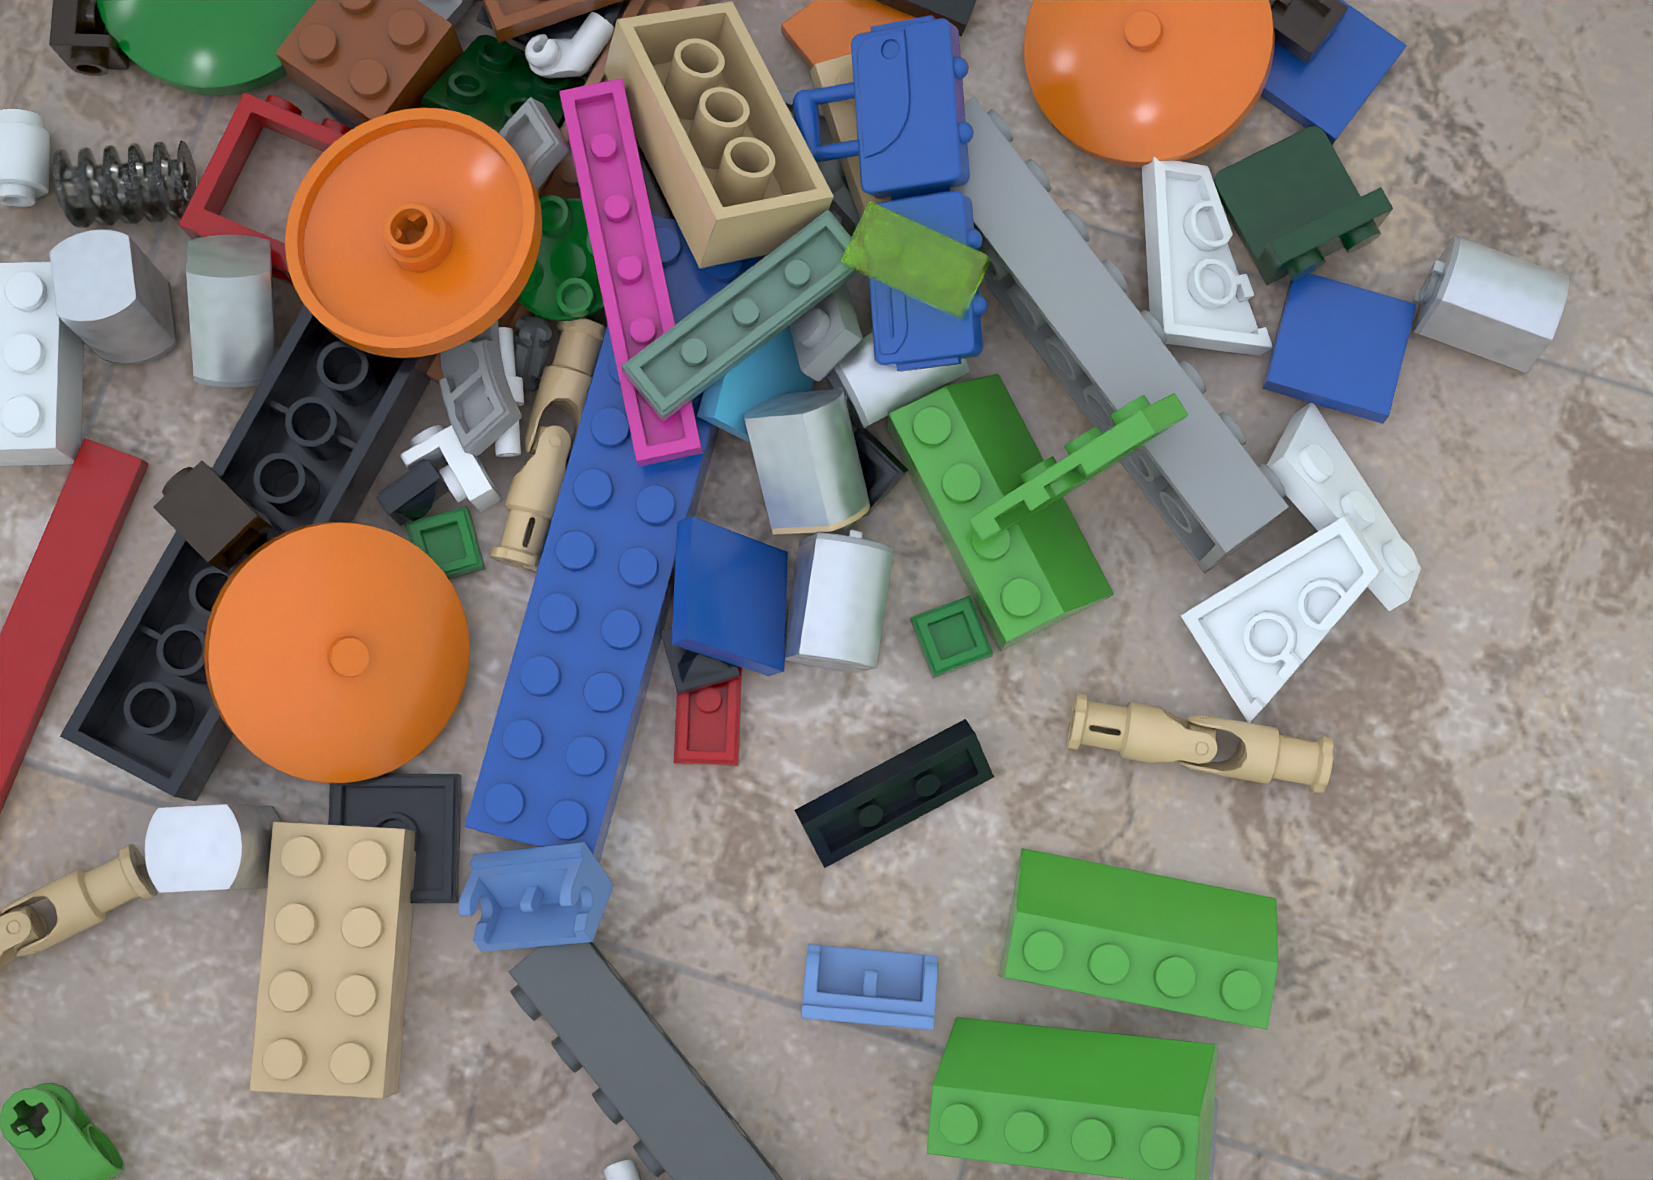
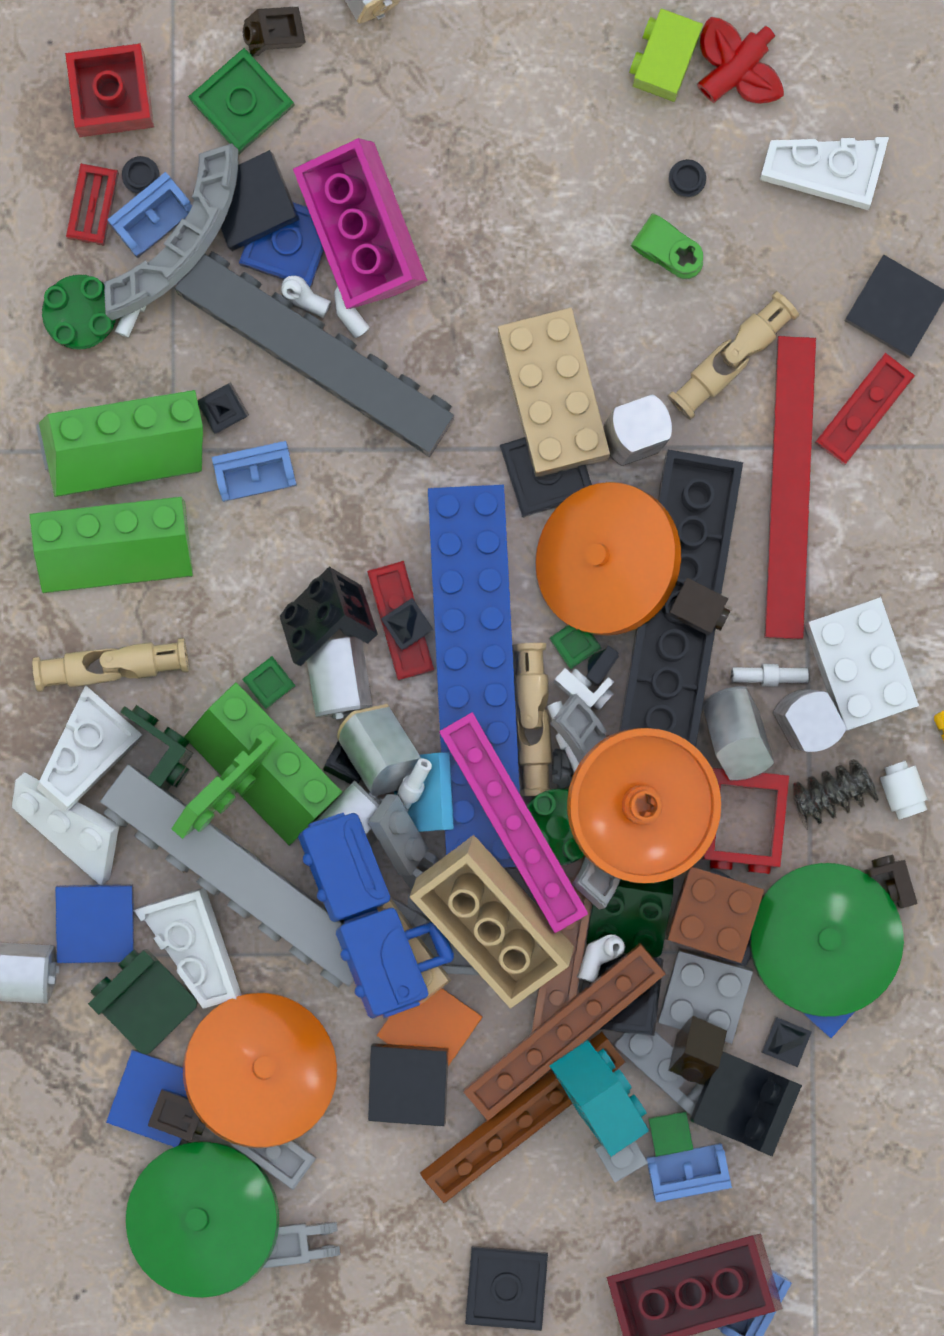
camera: 160 degrees right, 5 degrees up
medium blue hinge [459,842,614,952] -> none
sand green tile [621,210,869,422] -> none
blue tile [672,516,788,676] -> none
black plate [794,719,994,868] -> none
clear neon green plate [840,201,991,320] -> none
none -> dark green bracket [120,705,194,791]
none -> black tile [197,382,249,434]
none -> black bracket [280,566,378,666]
none -> white bar [398,758,432,812]
none -> white bar [731,664,809,687]

